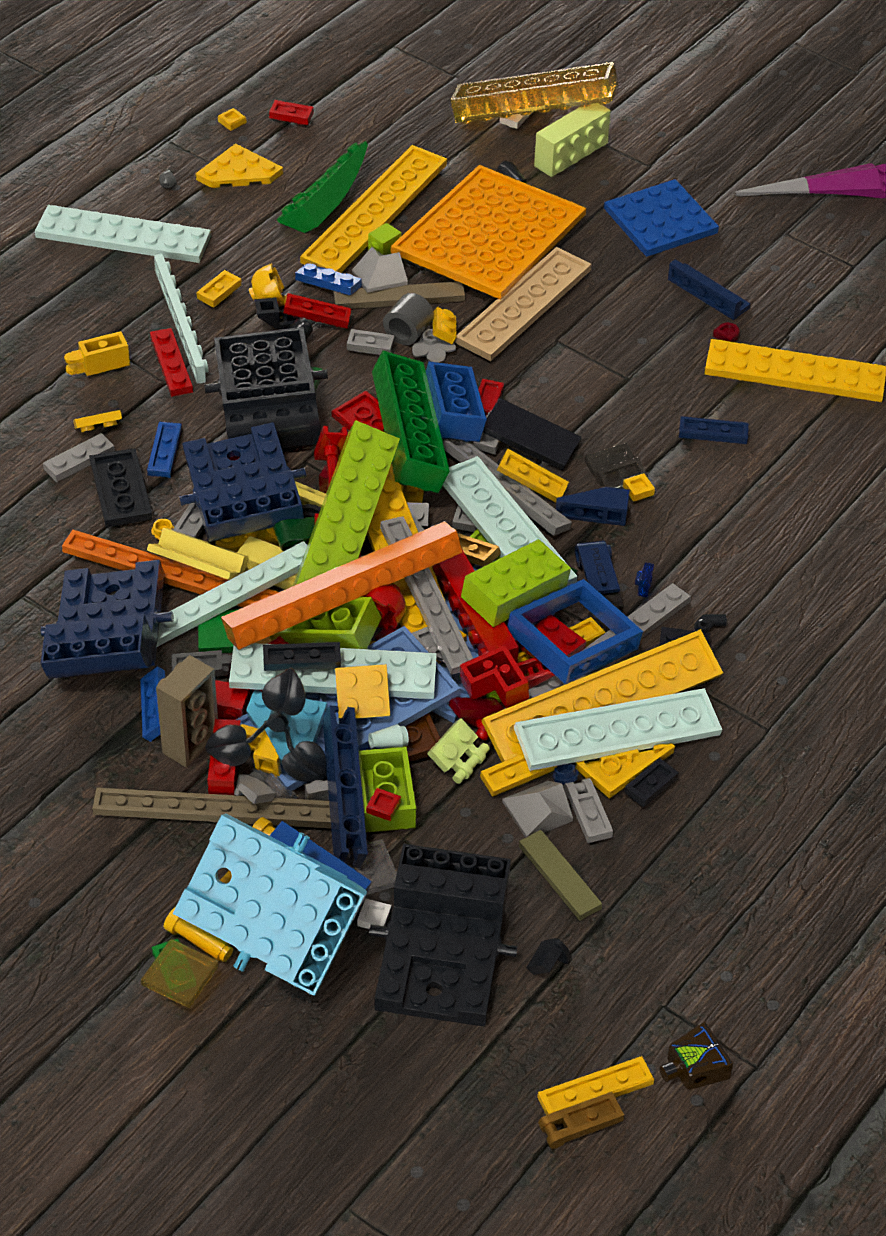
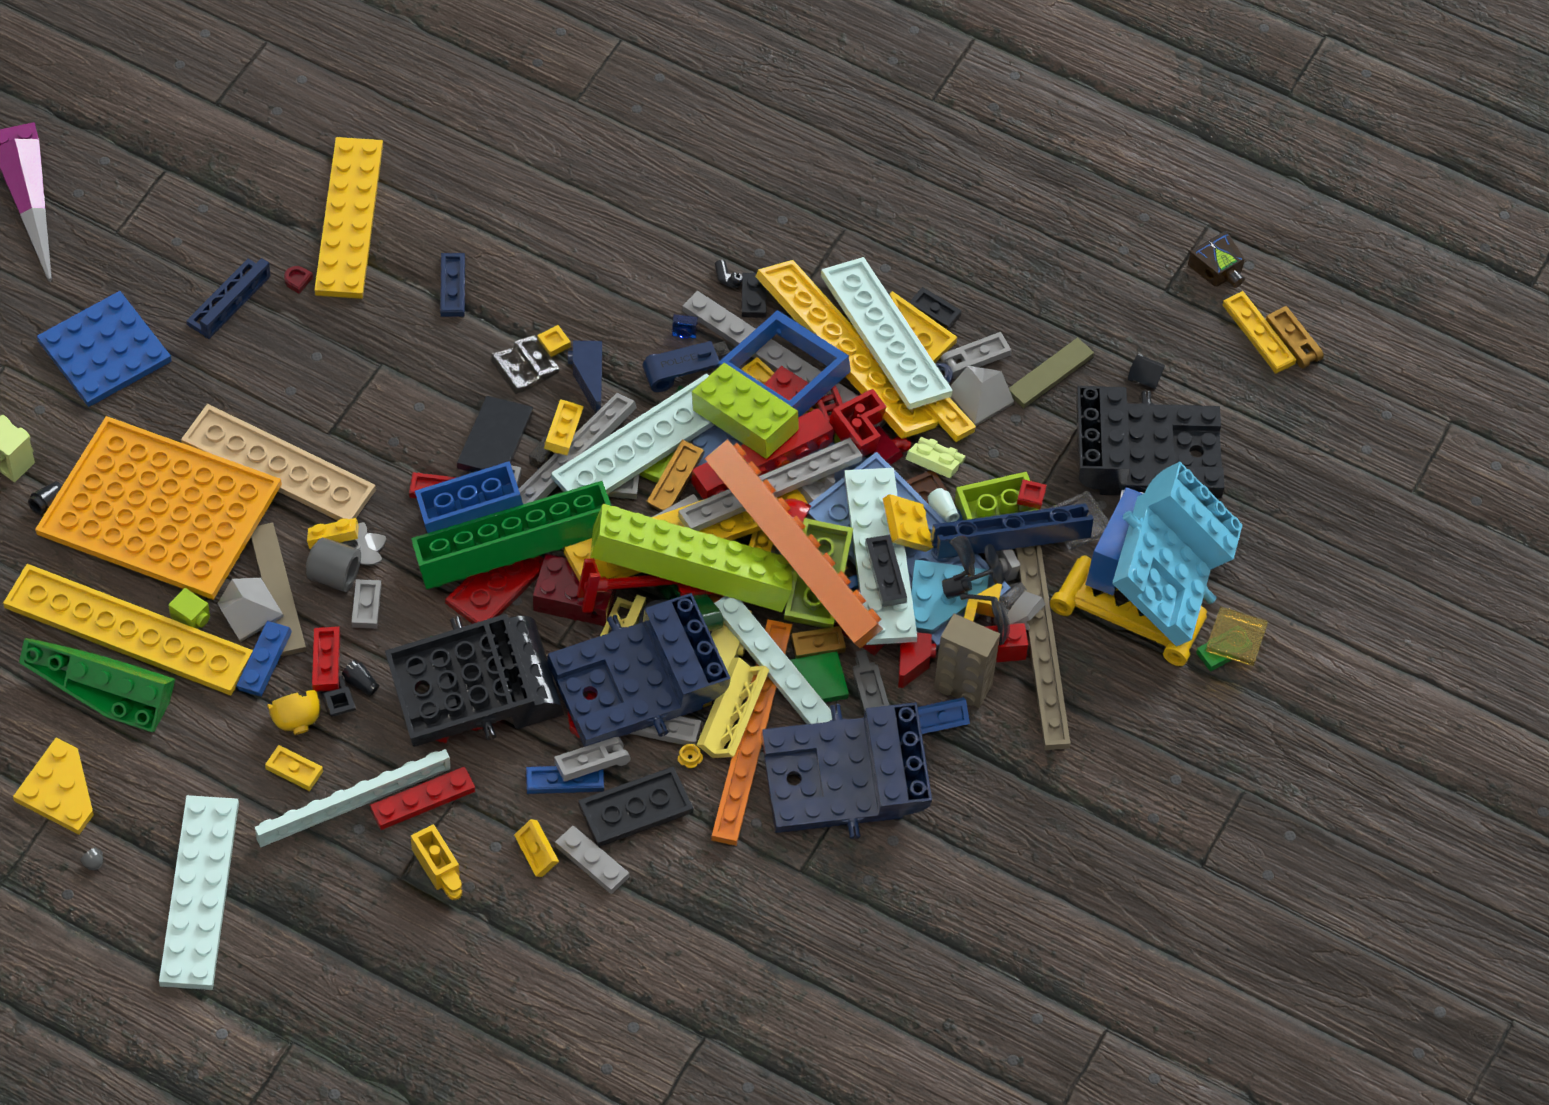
camera: 100 degrees left, 10 degrees up
none -> light grey plate [554,737,631,782]

